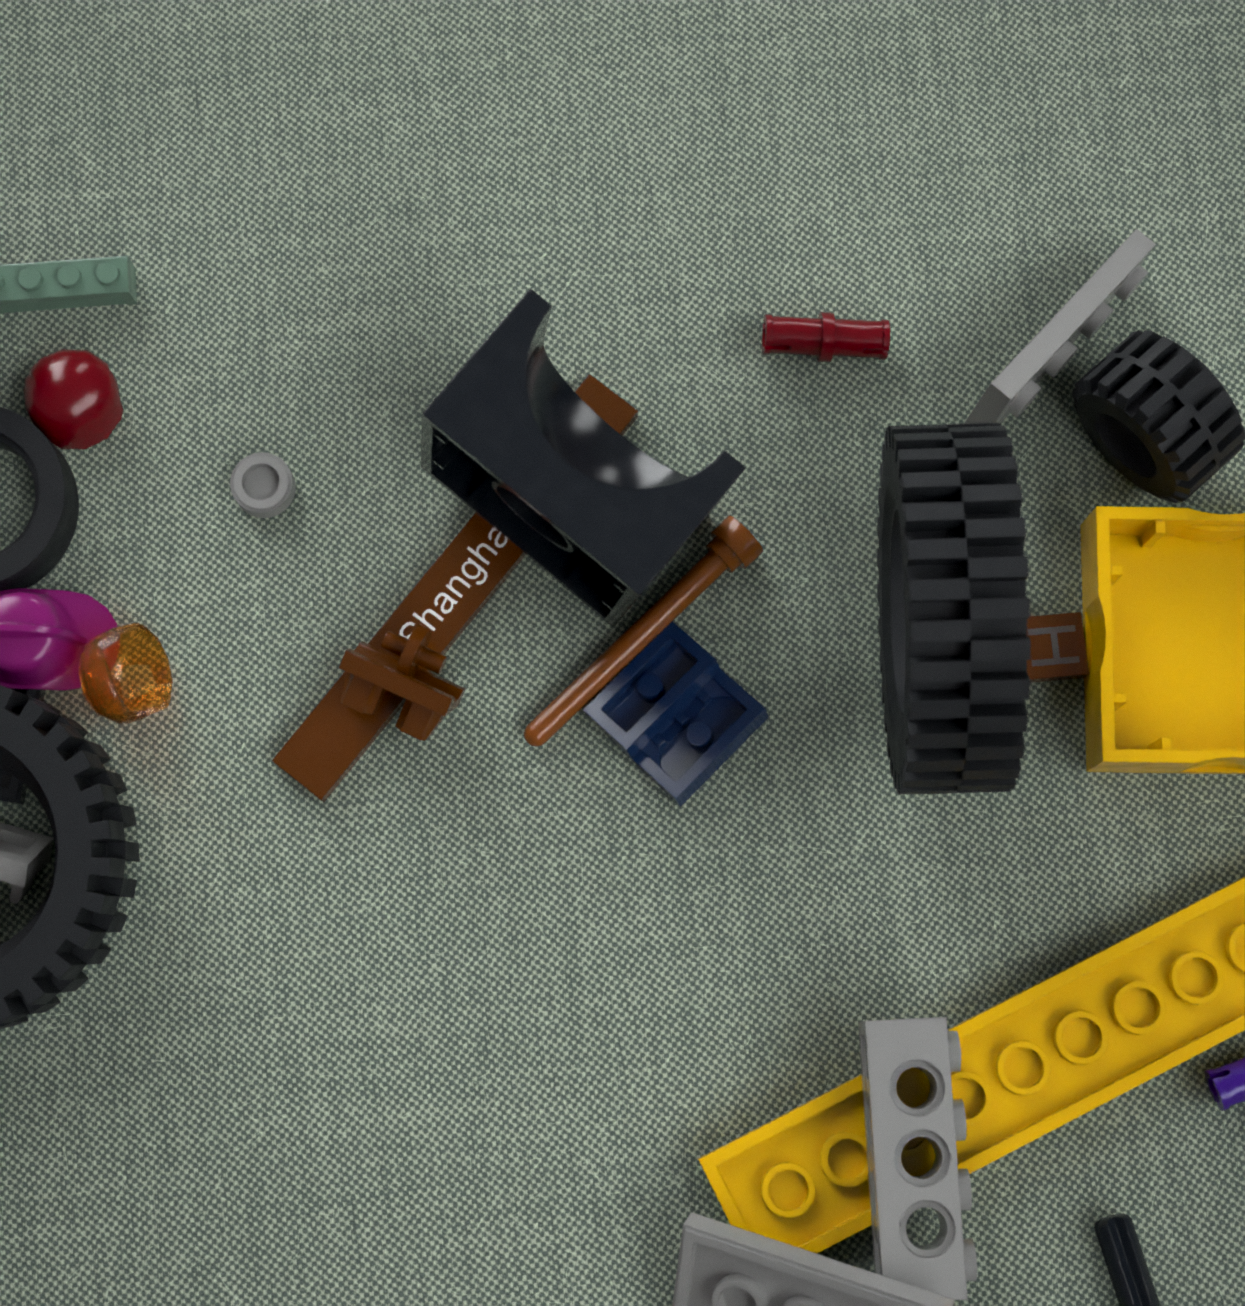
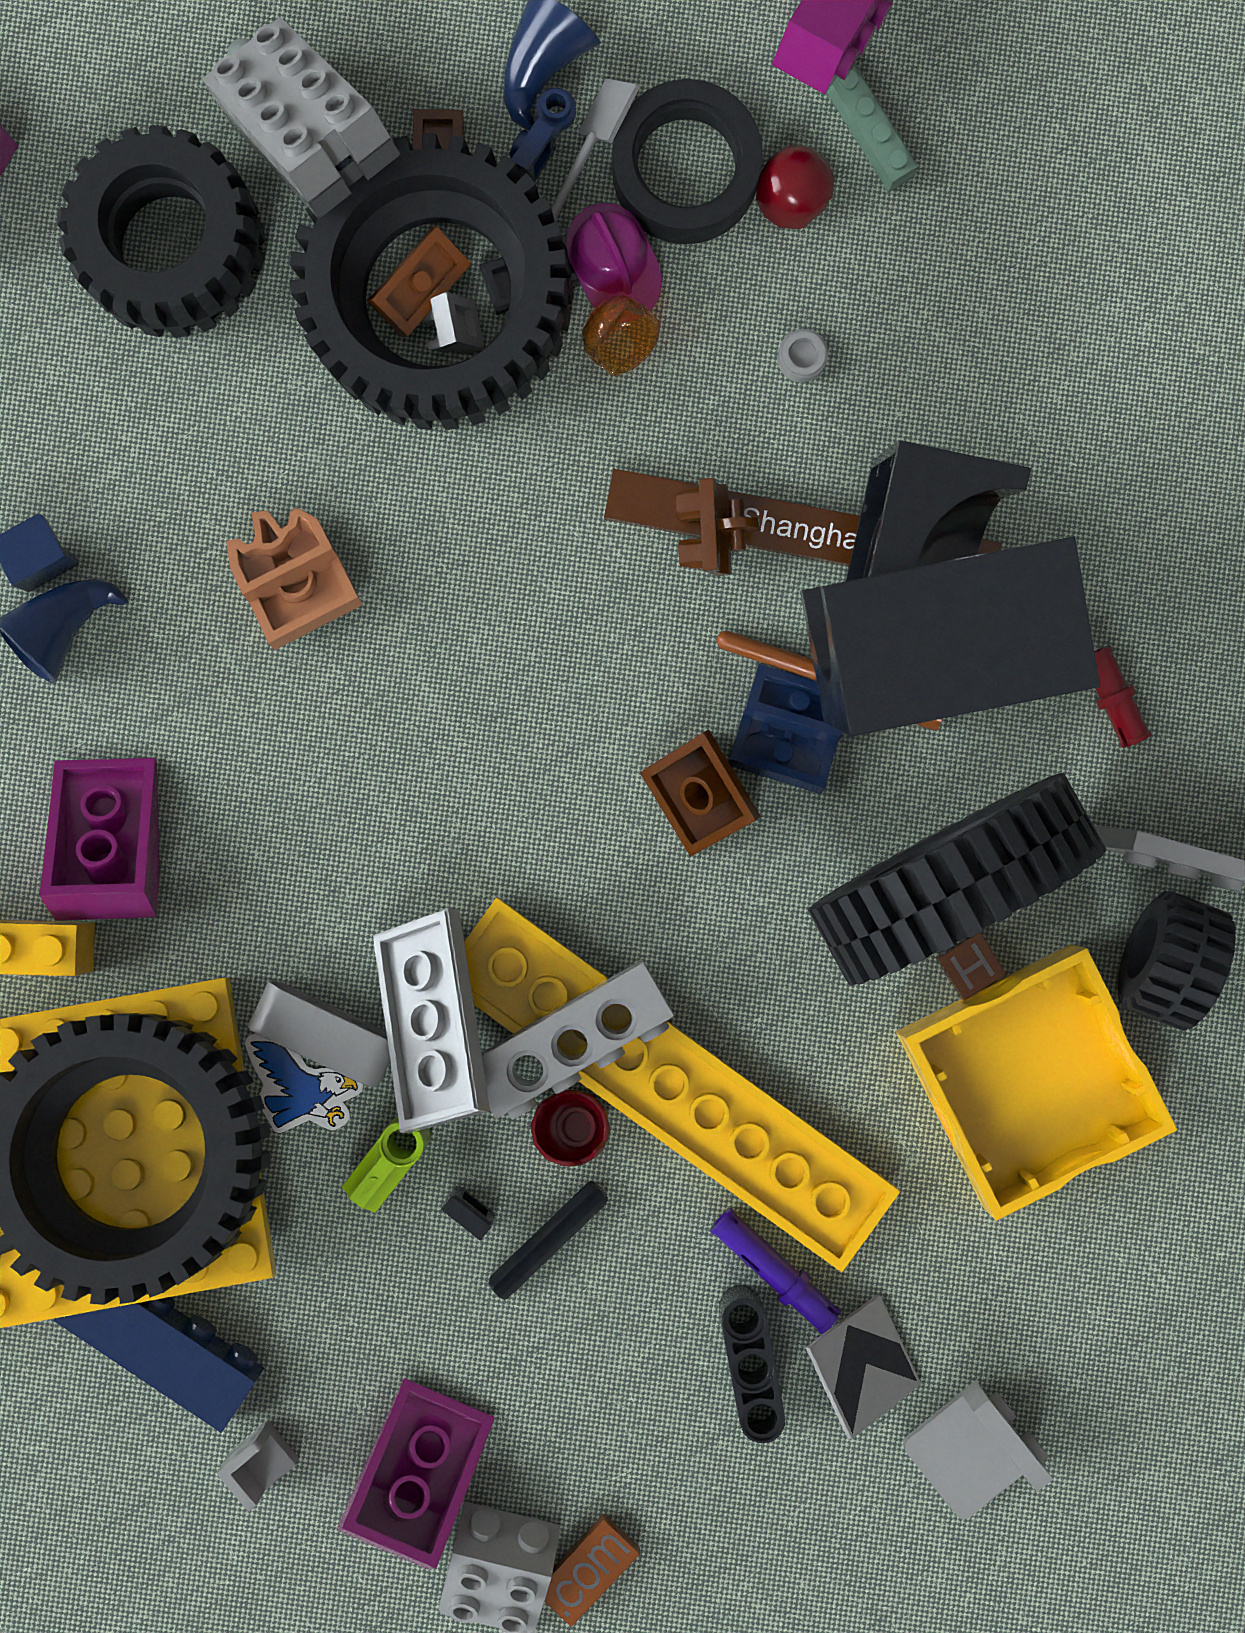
camera: 60 degrees right, 10 degrees up
none -> nougat plate [226,507,363,650]
none -> dark red hair [530,1089,611,1167]
none -> reddish brown slope [640,729,761,857]
none -> black piece [800,536,1100,737]

